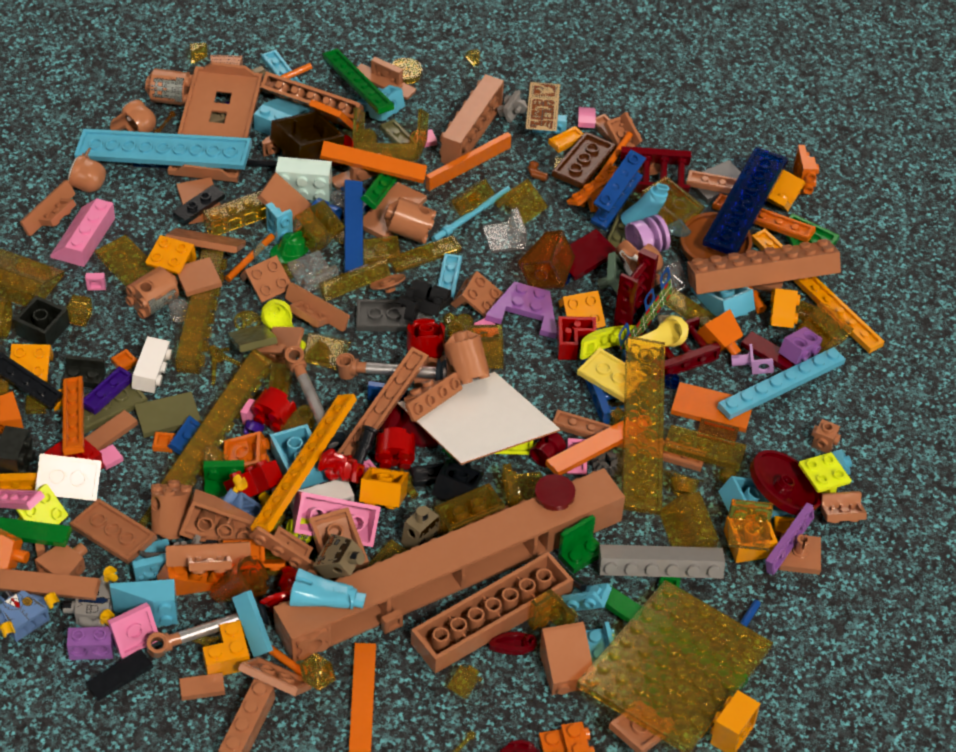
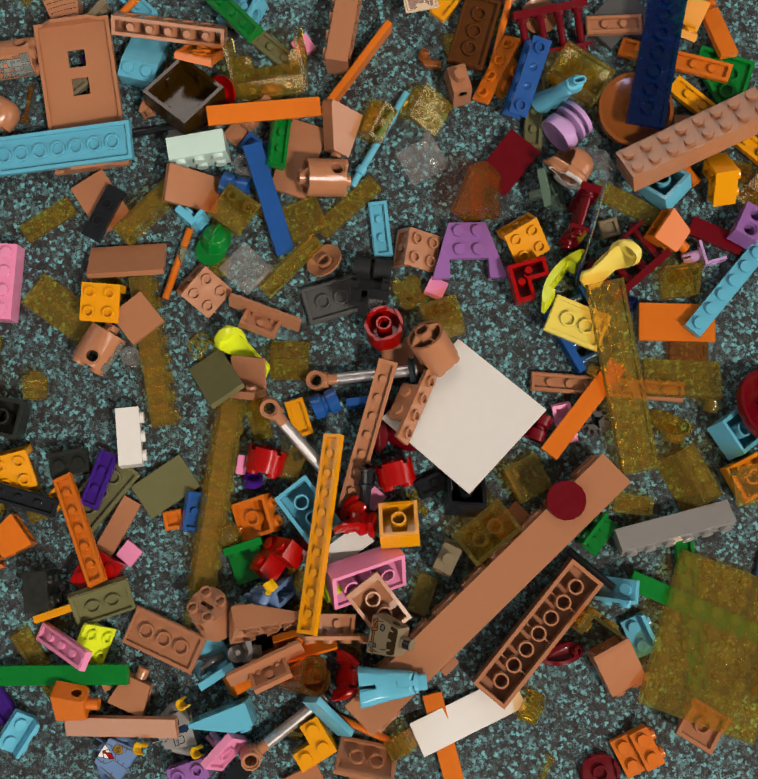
camera: 10 degrees left, 35 degrees up
bright pink tile [85,273,106,290] -> none
orange tile [111,349,138,371] -> none
clear yellow plant [209,345,245,386] -> none
clear light blue tile [667,219,691,237] -> none
none -> clear yellow tile [19,197,79,244]
none -> light orange tile [284,397,314,437]
none -> blue wheel [308,387,342,420]
none -> nougat slope [322,99,363,159]
none -> white sticker [410,689,526,757]
none -> nougat torso [444,63,472,108]
none -> clear yellow plate [612,493,654,517]
none -> clear yellow slope [657,262,703,300]
none -> orange tile [702,7,739,60]

